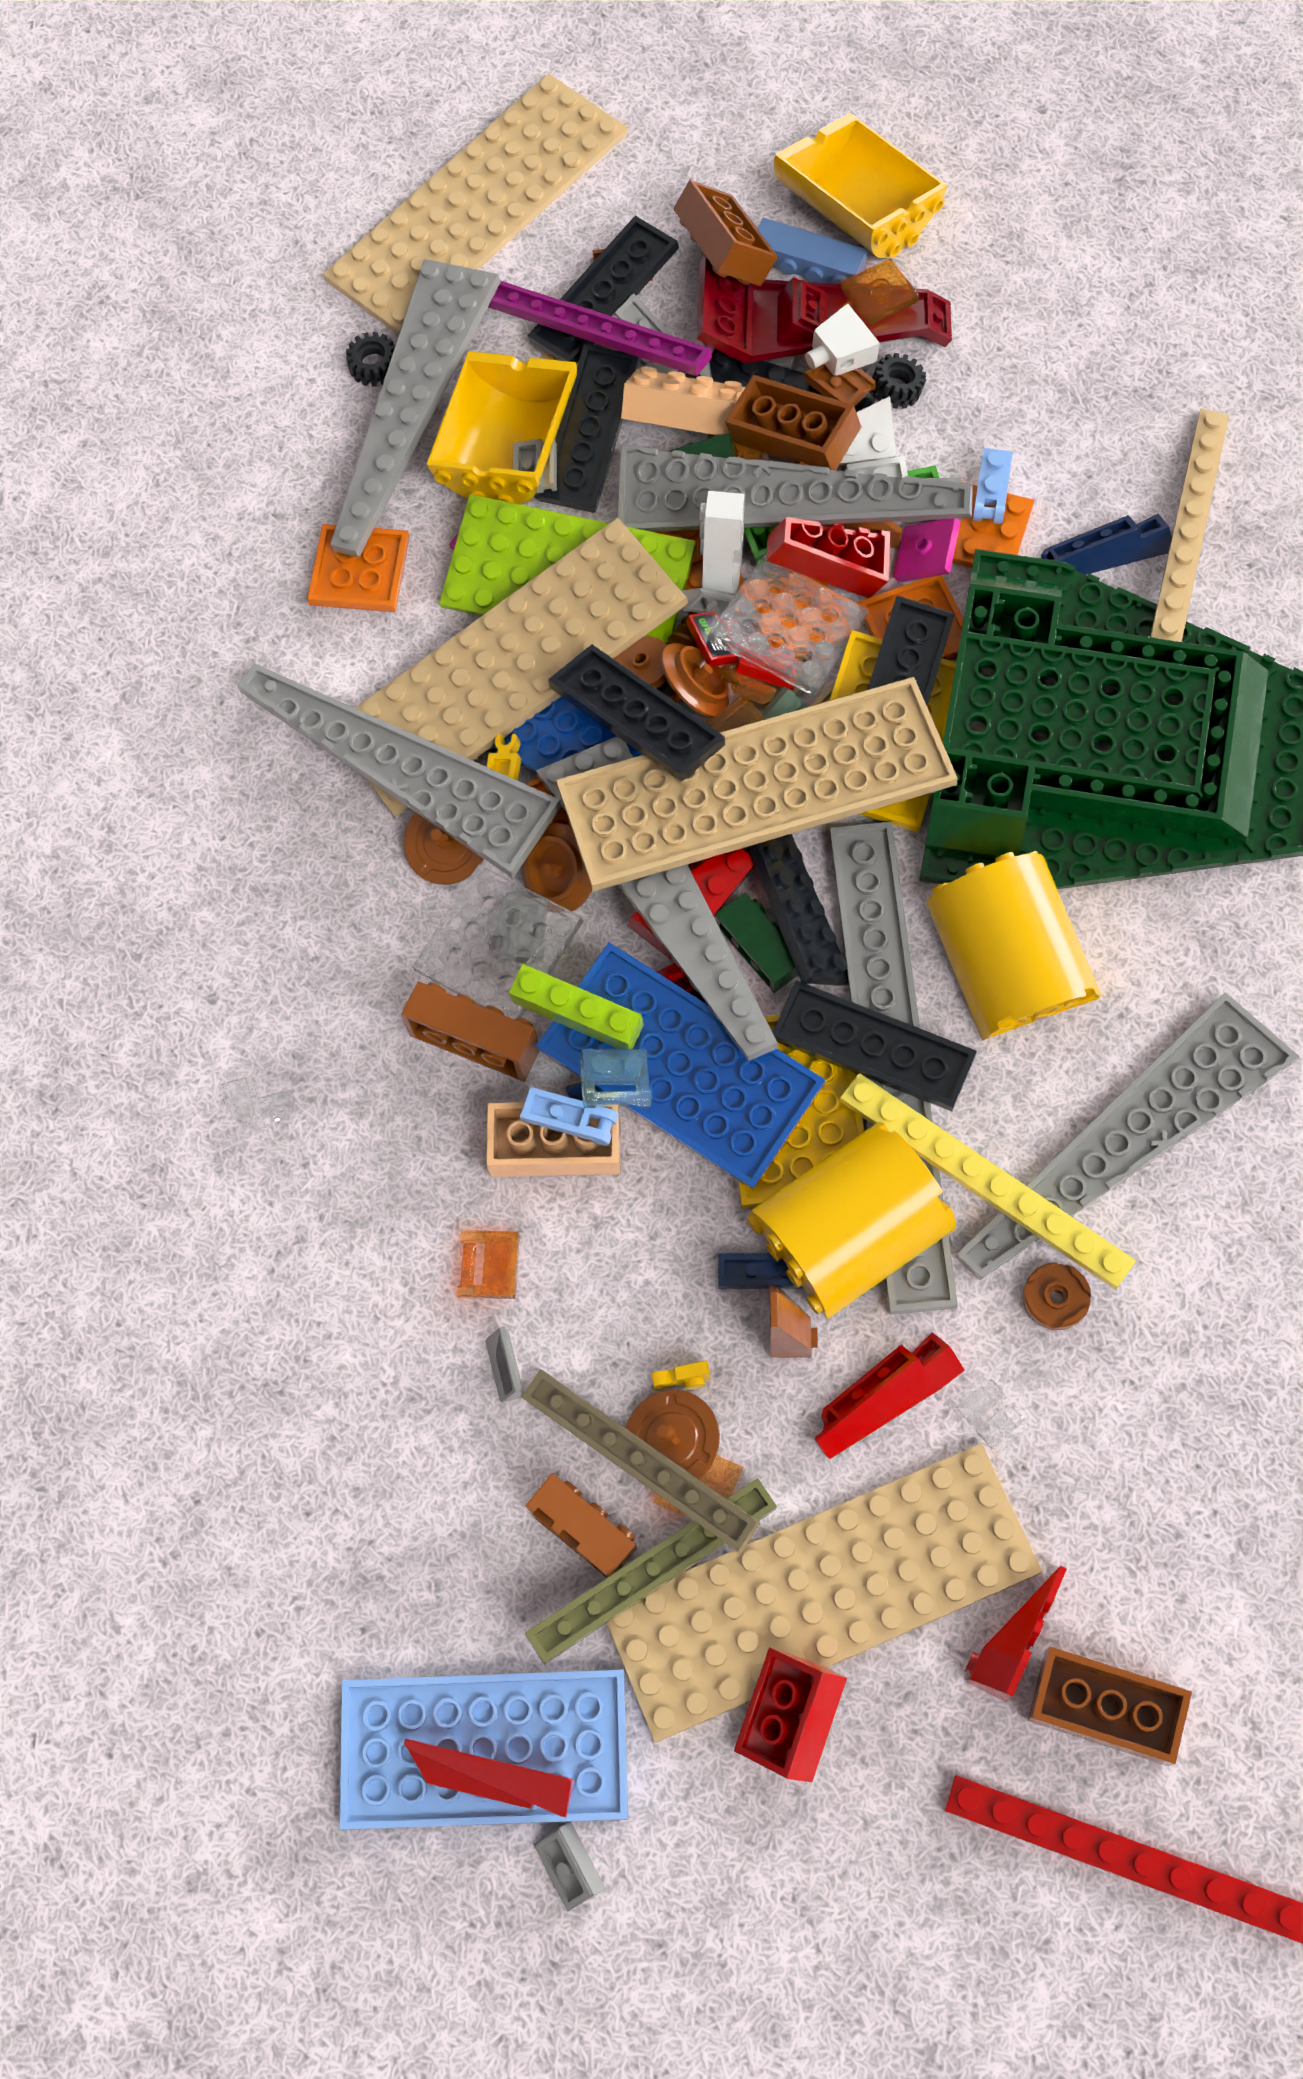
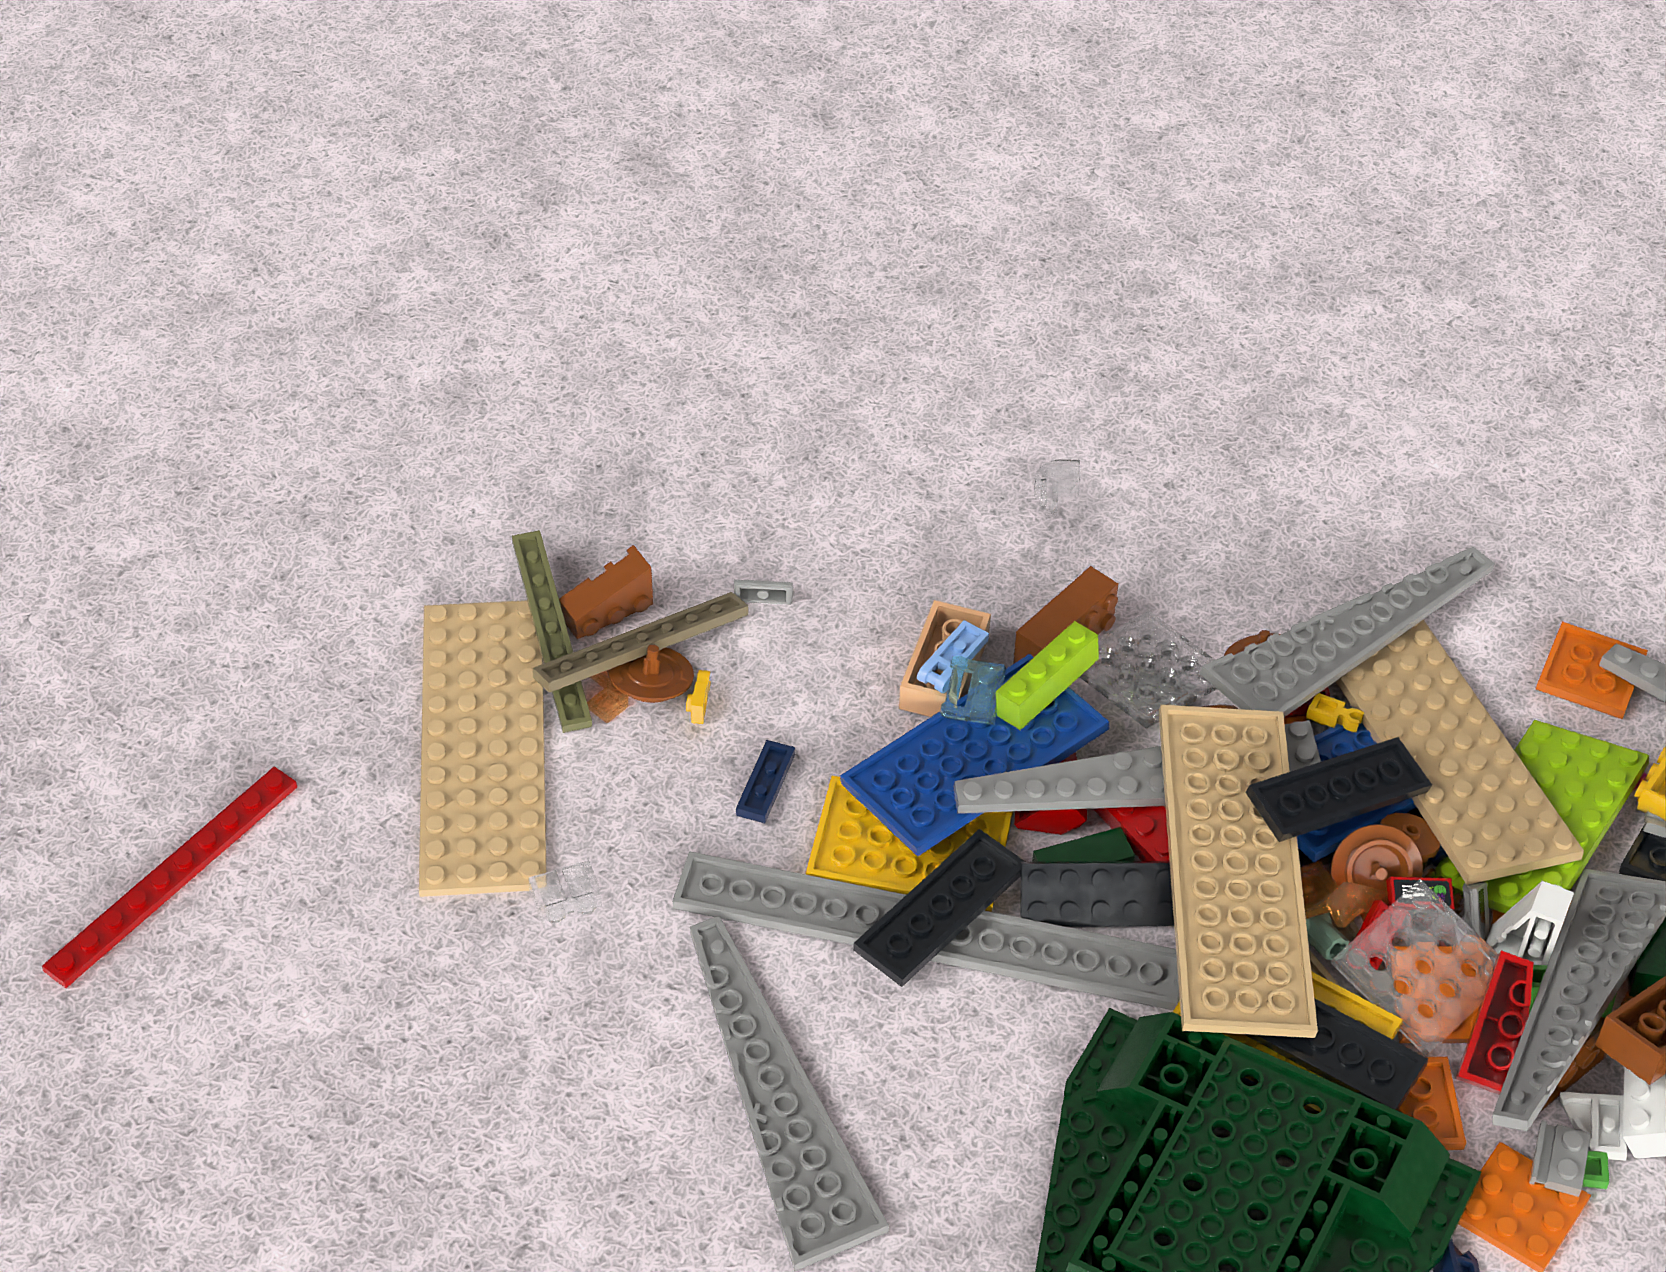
camera: 100 degrees right, 20 degrees down
light blue plate [340,1669,629,1830] -> none
red wedge [404,1739,575,1818] -> none
clear orange plate [456,1230,520,1299] -> none
light grey slope [533,1822,606,1911] -> none
red slope [734,1647,847,1783] -> none
yellow cylinder [746,1122,956,1320] -> none
wedge [769,1285,818,1358] -> none
red wedge [814,1332,965,1459] -> none
light yellow plate [840,1073,1136,1290] -> none
dark pink plate [893,518,960,582] -> none
yellow cylinder [926,851,1102,1040] -> none
red wedge [964,1566,1067,1702] -> none
light blue plate [973,448,1013,524] -> none
dark orange plate [1023,1263,1091,1330] -> none
dark orange brick [1027,1647,1192,1766] -> none

